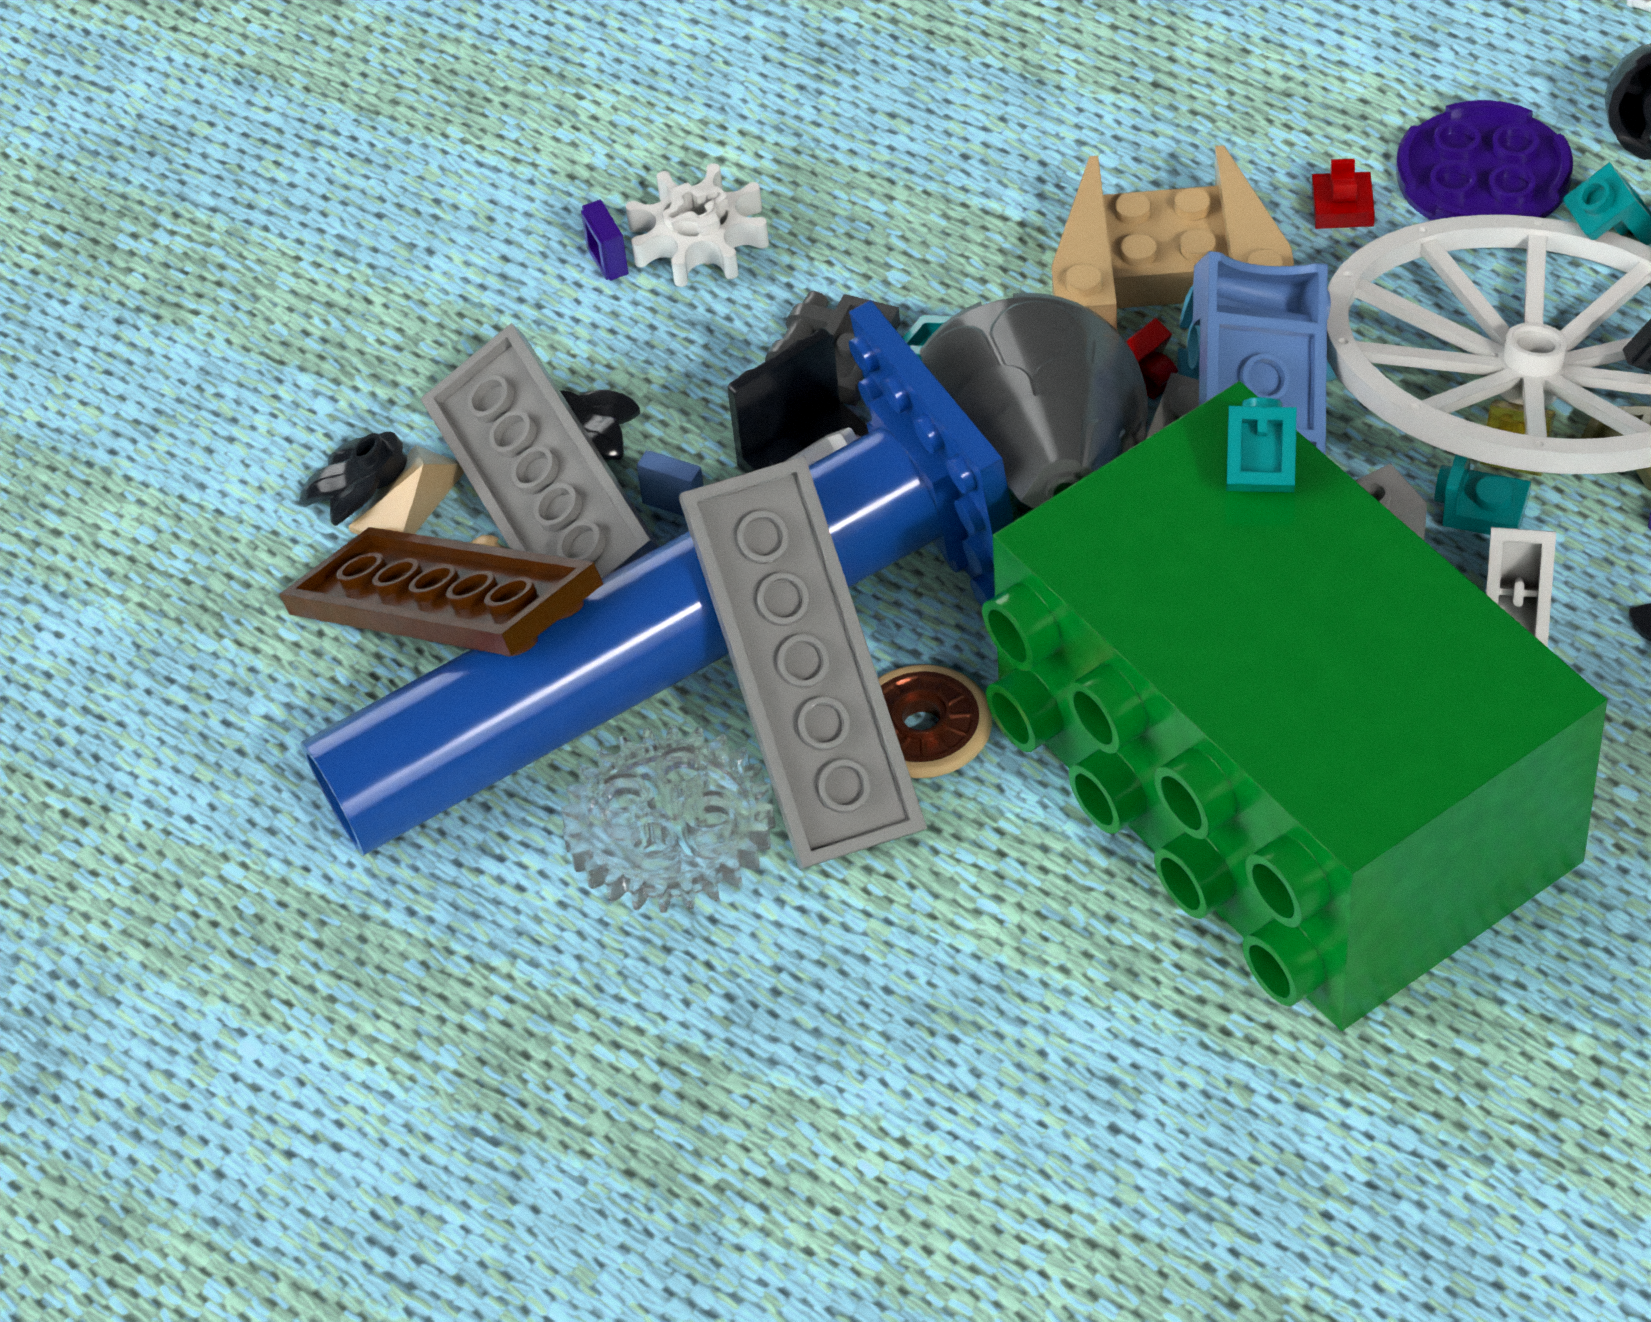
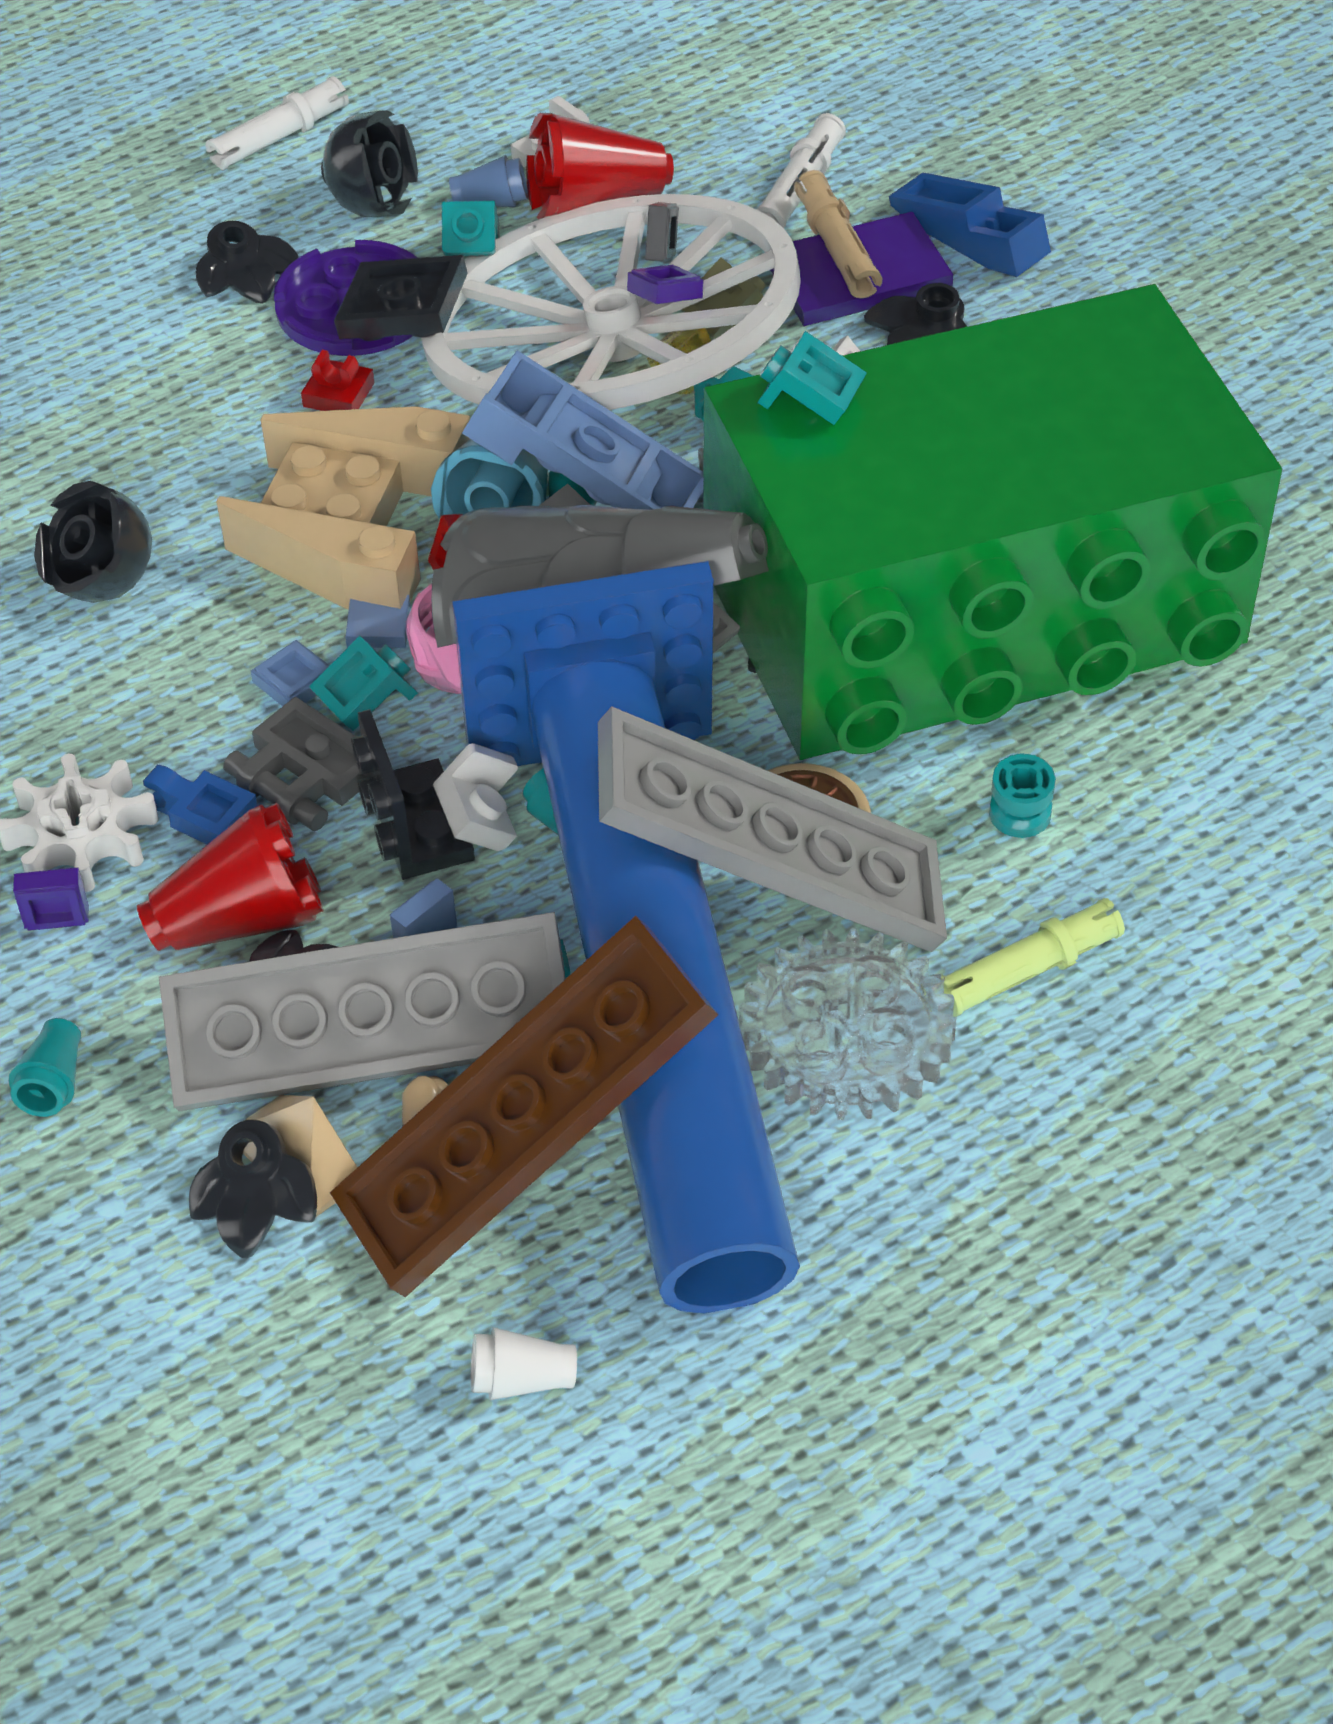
camera: 75 degrees left, 0 degrees up
none -> teal cone [8,1018,81,1117]
none -> black cylinder [34,481,152,603]
none -> red cone [136,803,324,951]
none -> blue plate [143,764,257,845]
none -> black plate [196,221,299,303]
none -> medium blue tile [251,640,330,706]
none -> black plate [334,255,468,341]
none -> white cone [471,1327,577,1400]
none -> dark purple tile [627,265,704,304]
none -> yellowish green pin [935,898,1125,1017]
none -> teal wheel [989,753,1056,838]

